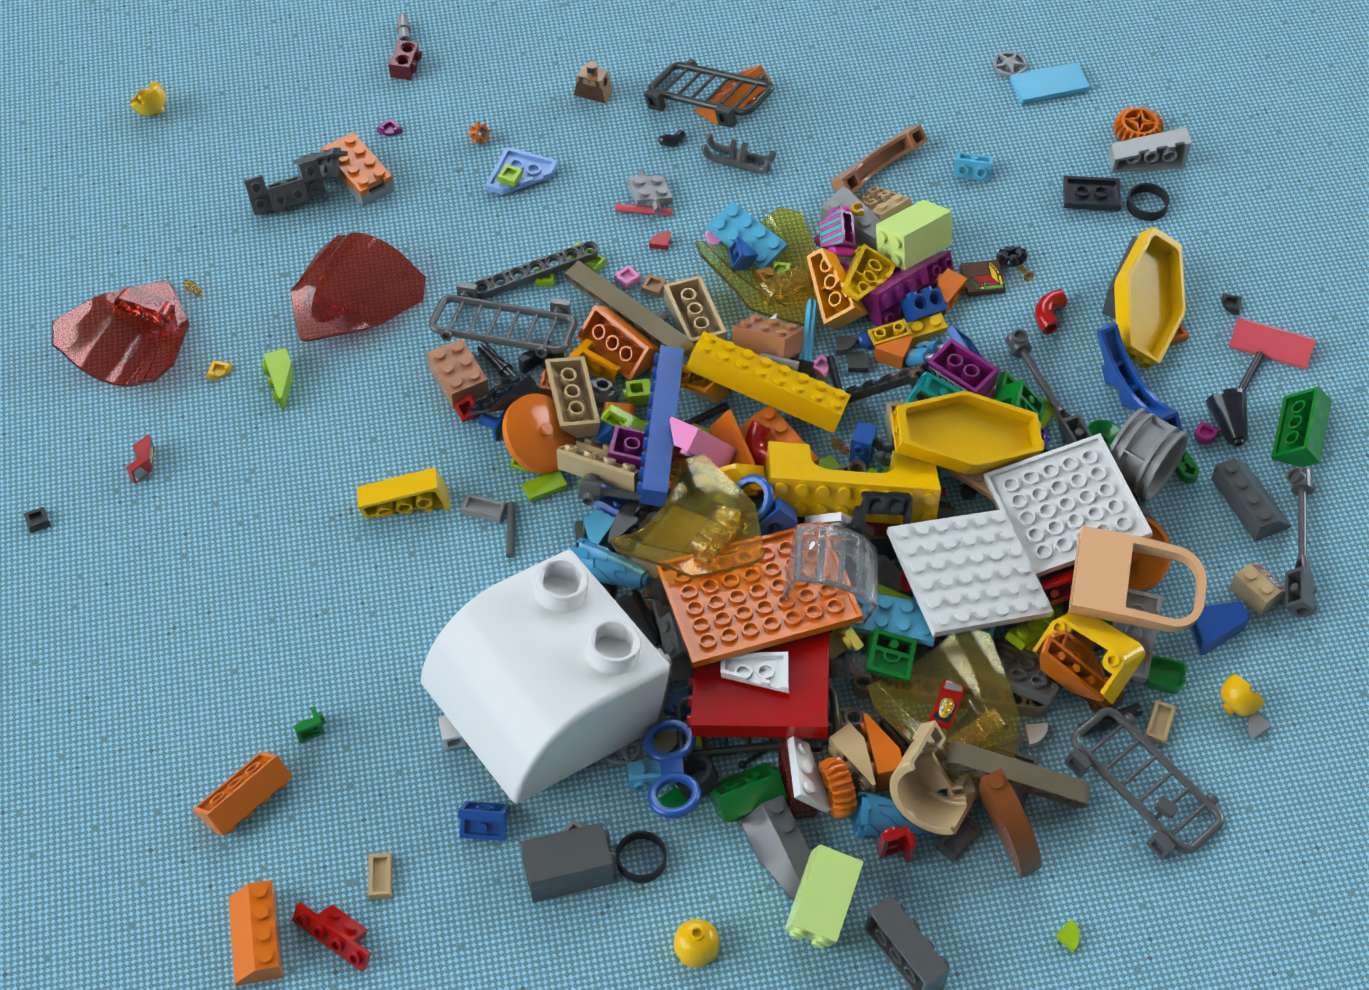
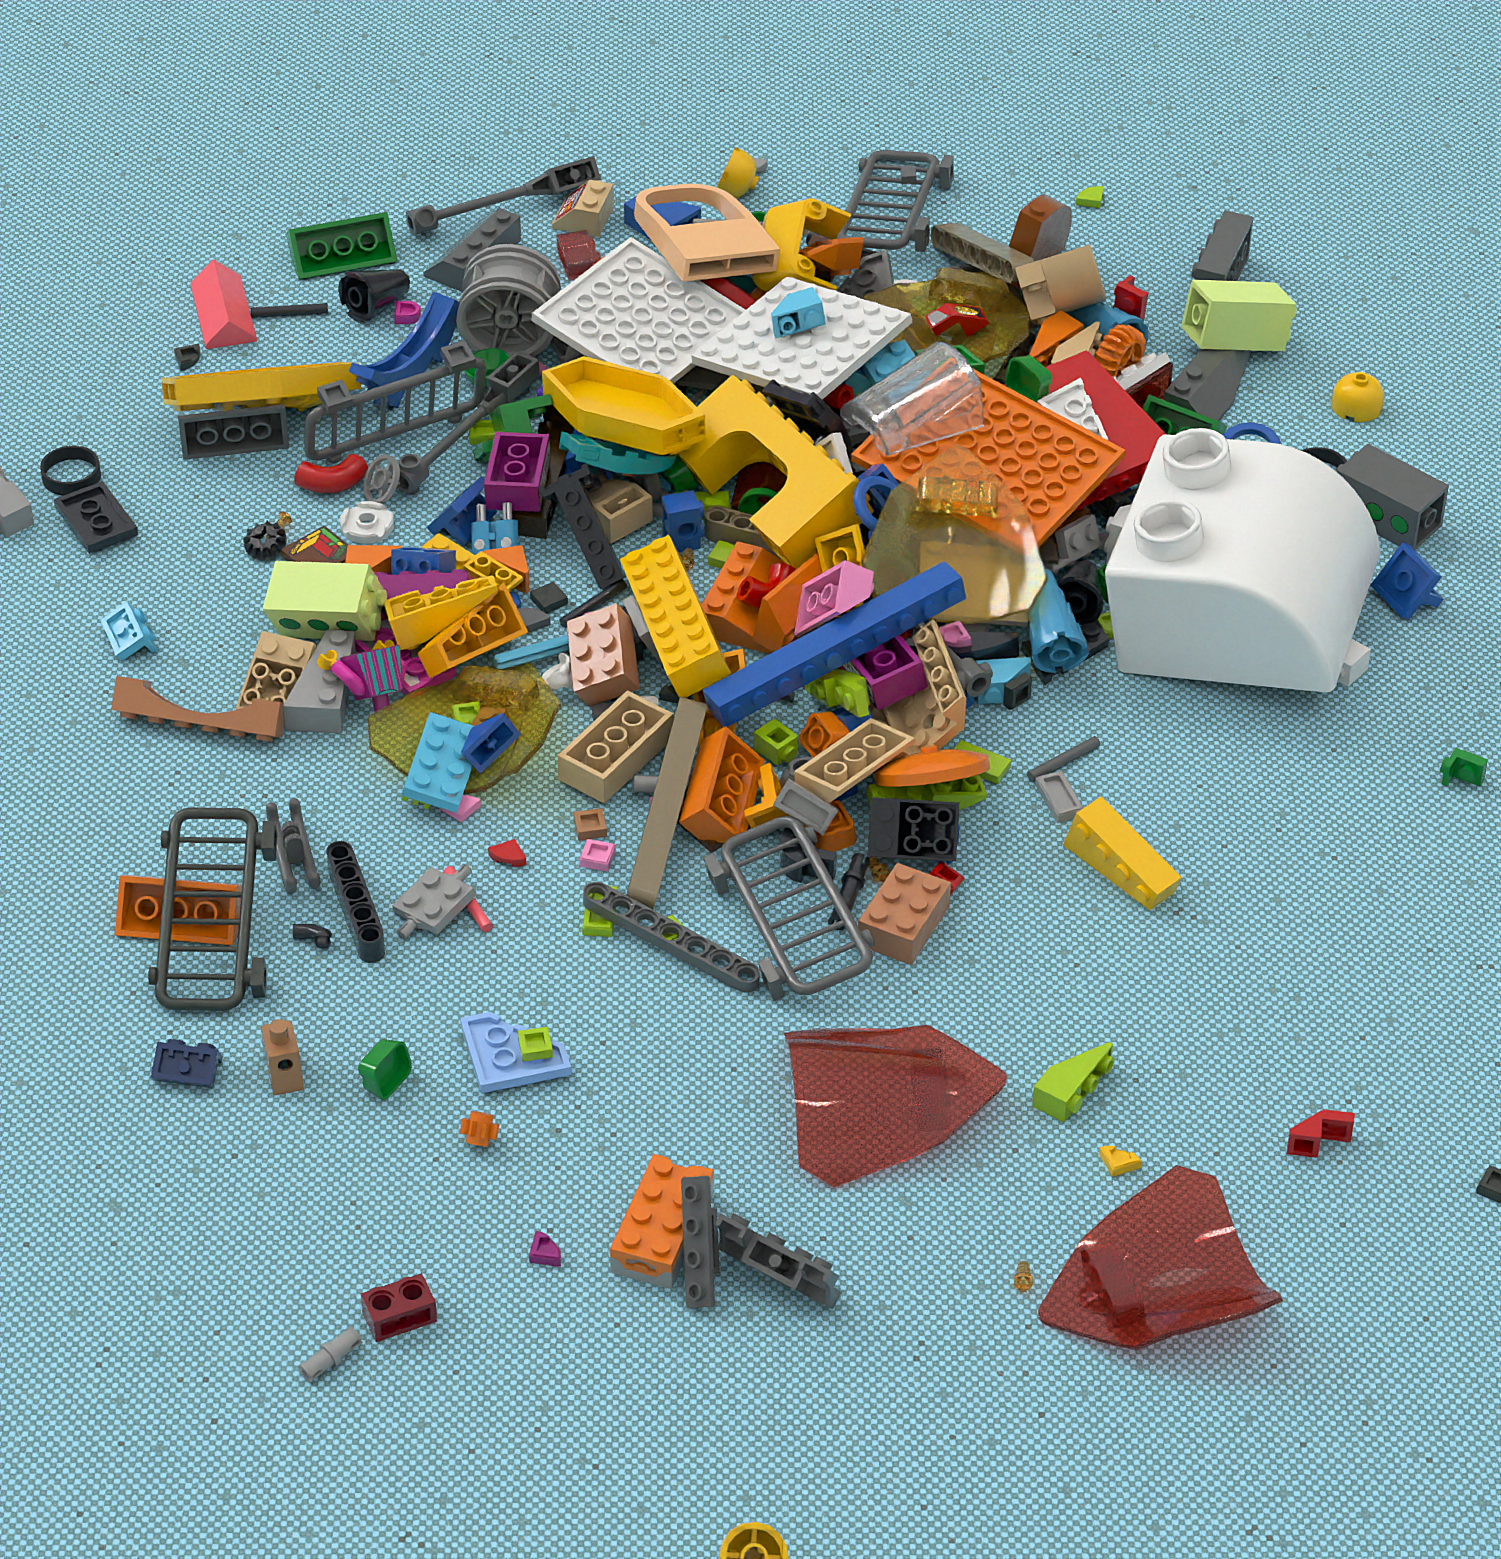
camera: 125 degrees left, 10 degrees down
none -> dark blue bracket [150,1039,223,1088]
none -> dark grey bar [304,340,486,463]
none -> black beam [326,841,385,963]
none -> white tile [340,501,394,544]
none -> green piece [358,1039,412,1100]
none -> light grey wheel [364,454,400,504]
none -> clear red brick [556,230,601,280]
none -> medium azure slope [771,287,826,338]
none -> light grey tile [773,779,839,836]
none -> bright pink tile [939,621,972,647]
none -> green piece [1005,355,1052,403]

